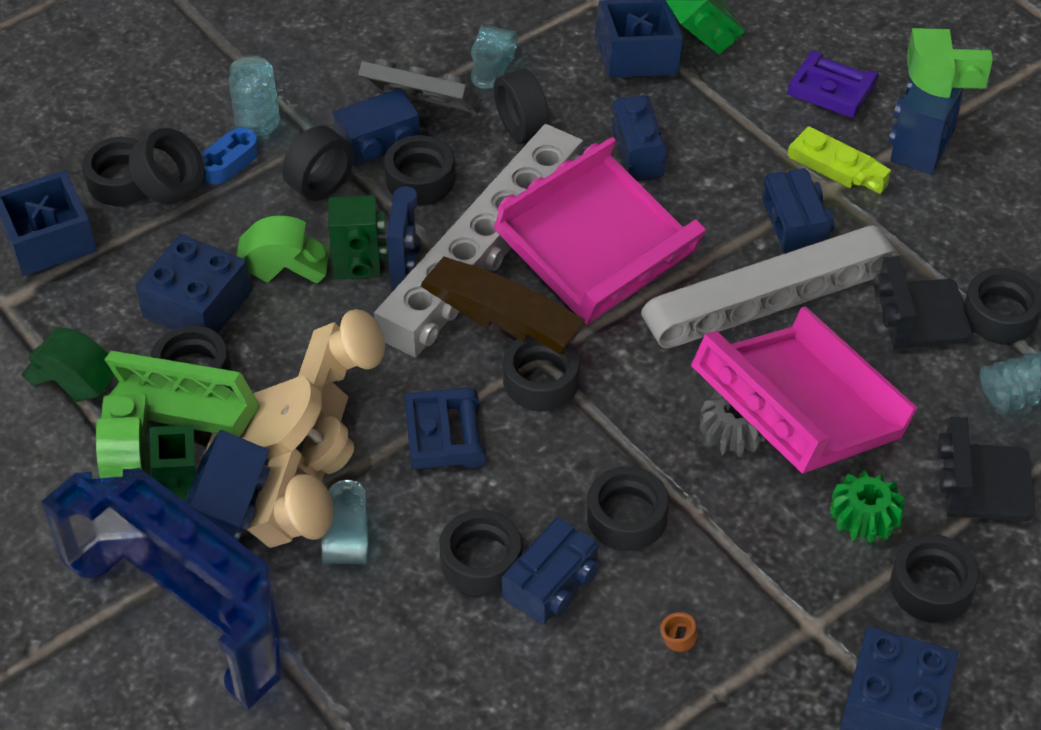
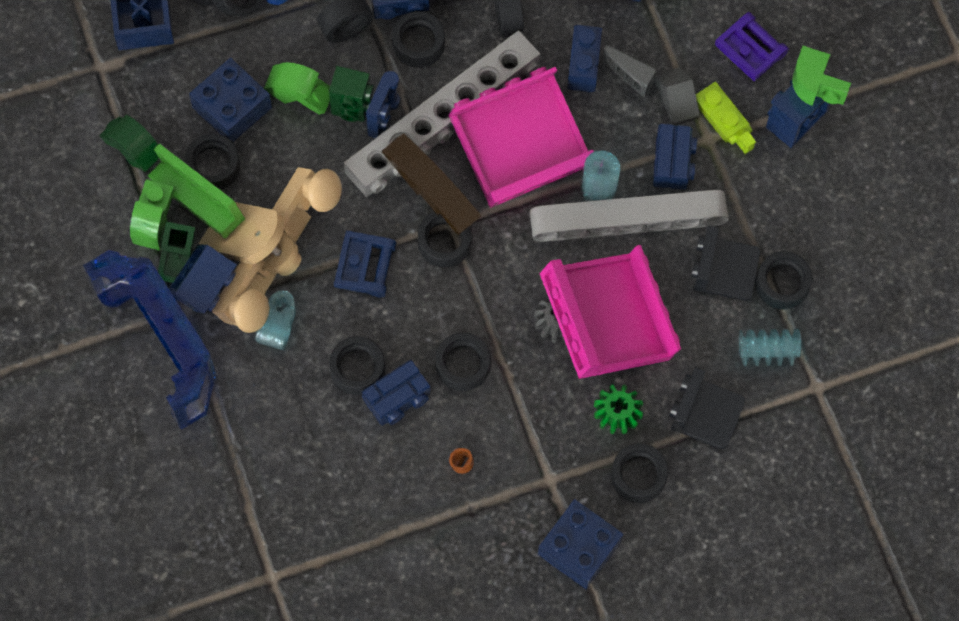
camera: 15 degrees right, 20 degrees up
none -> clear light blue piece [581,150,620,201]
none -> dark grey slope [602,45,656,97]
none -> dark grey slope [655,67,700,125]

